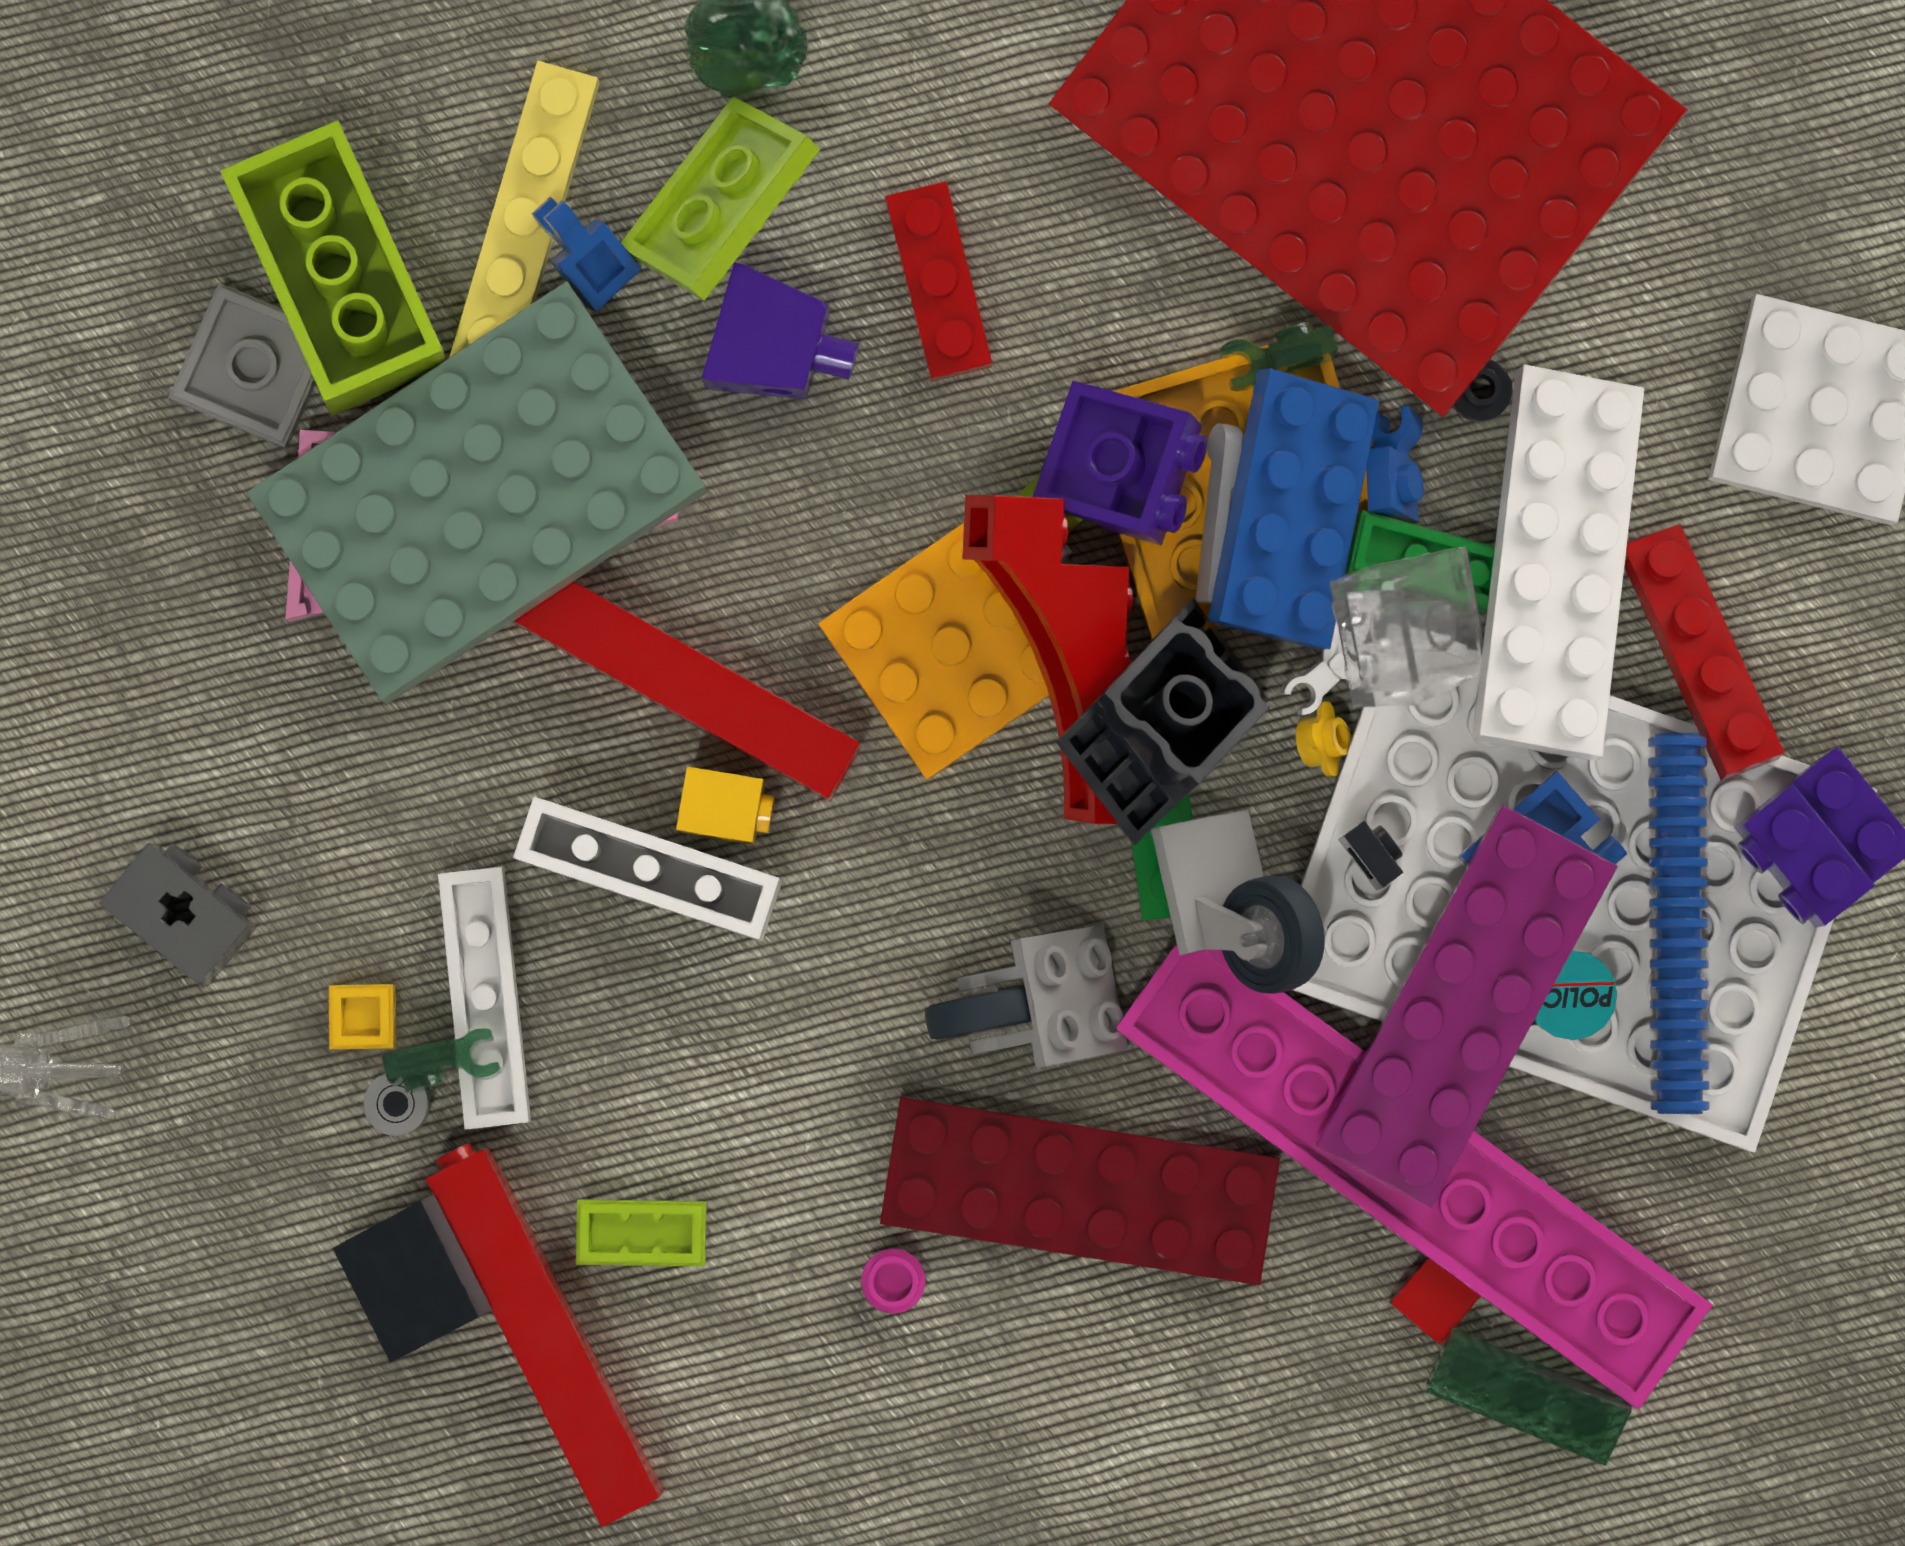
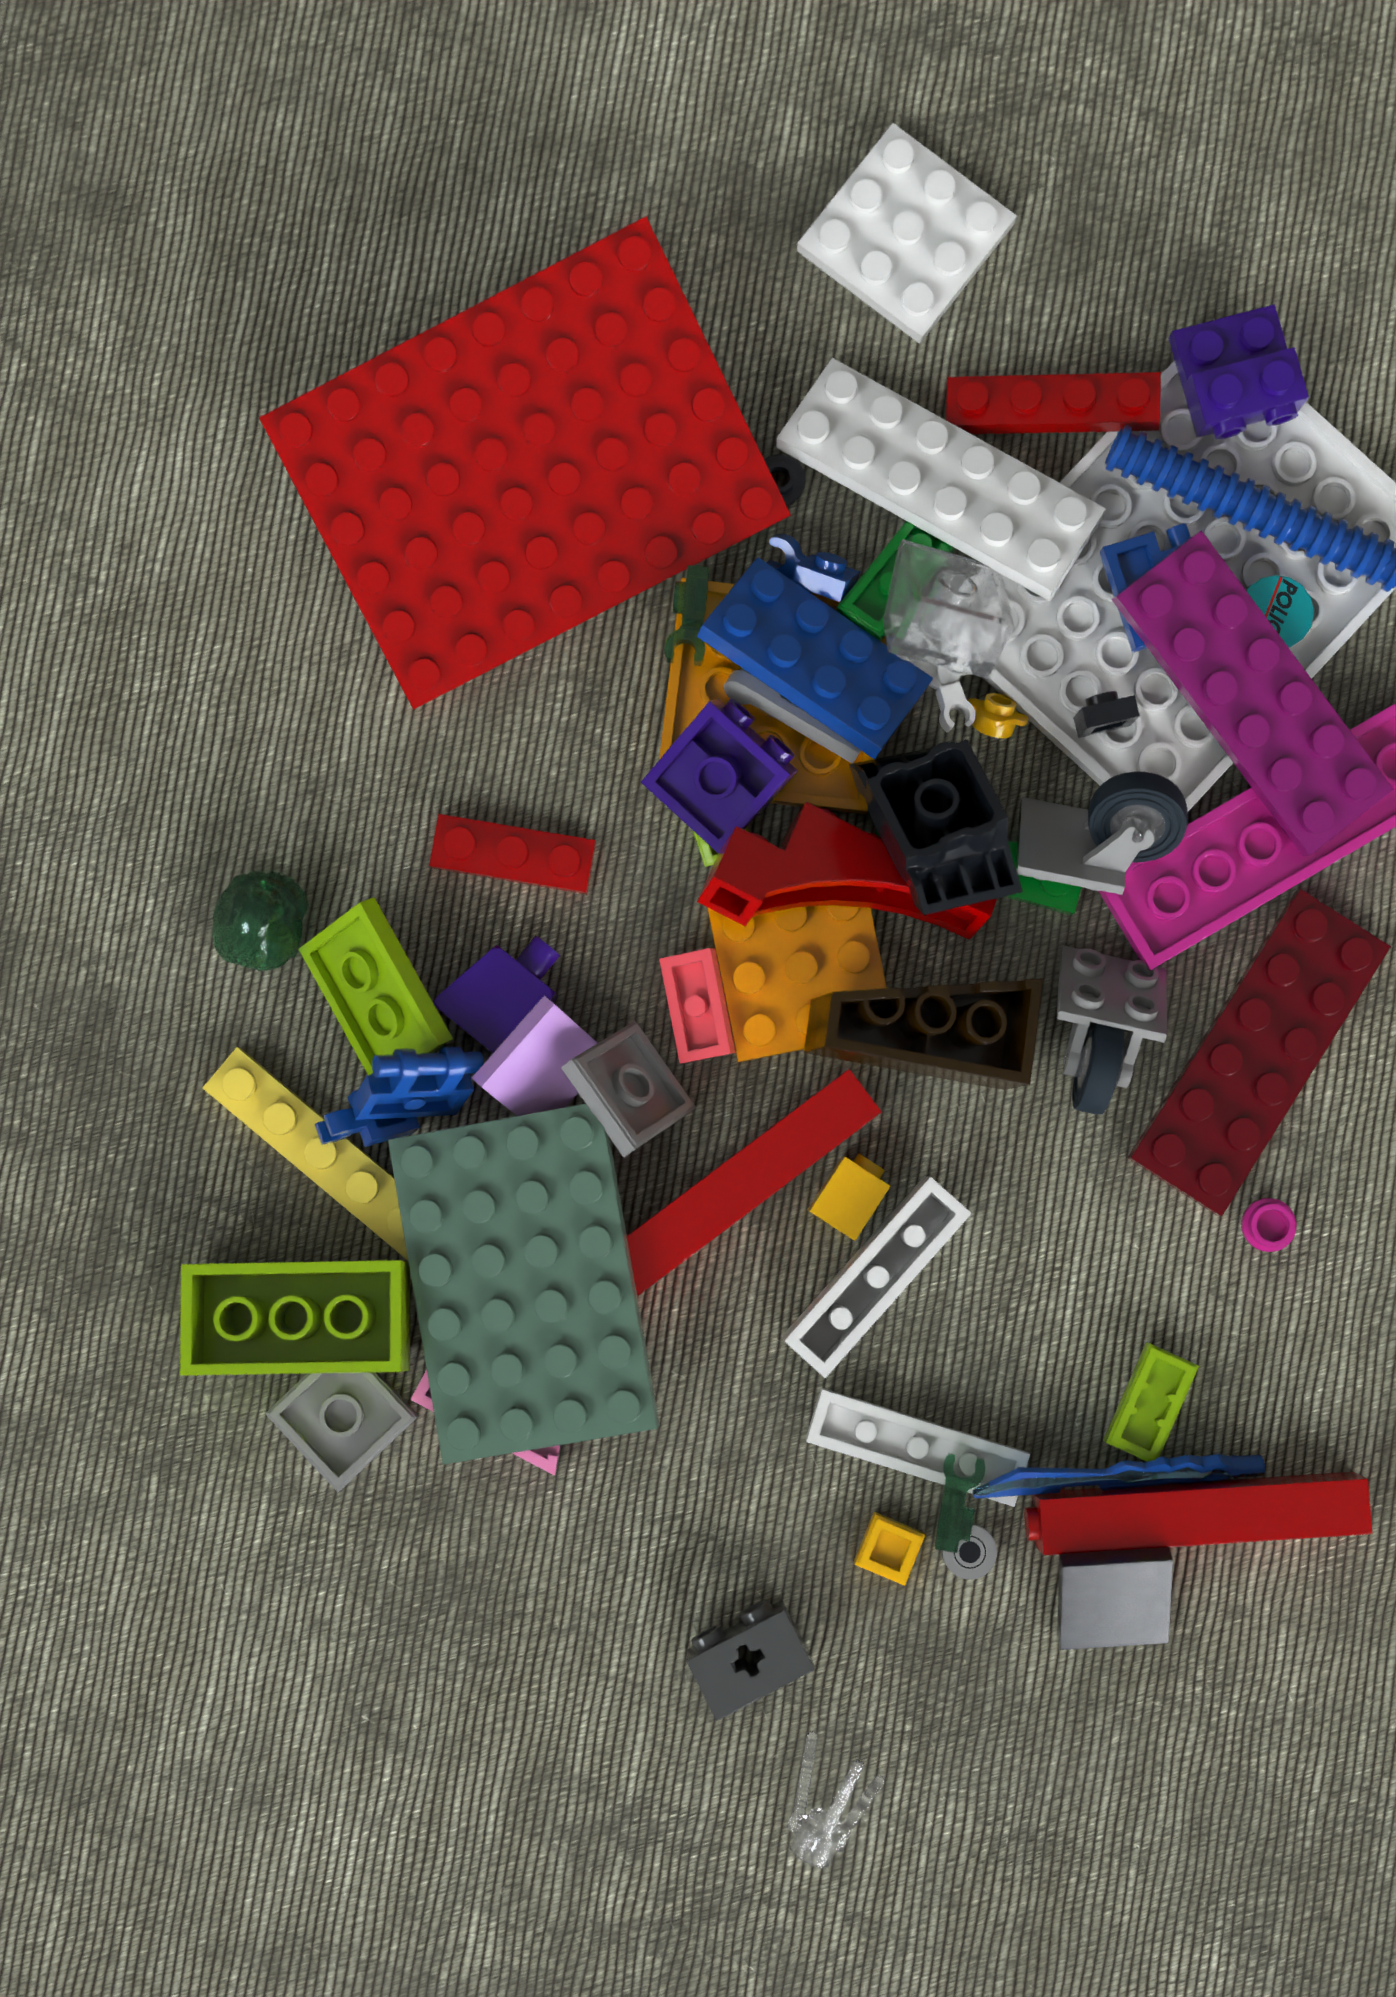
camera: 65 degrees left, 0 degrees up
none -> blue plate [351,1047,484,1120]
none -> lavender tile [472,996,597,1116]
none -> light grey tile [561,1021,696,1157]
none -> coral plate [659,948,736,1064]
none -> dark brown wedge [804,978,1043,1090]
none -> blue sword [972,1454,1265,1498]

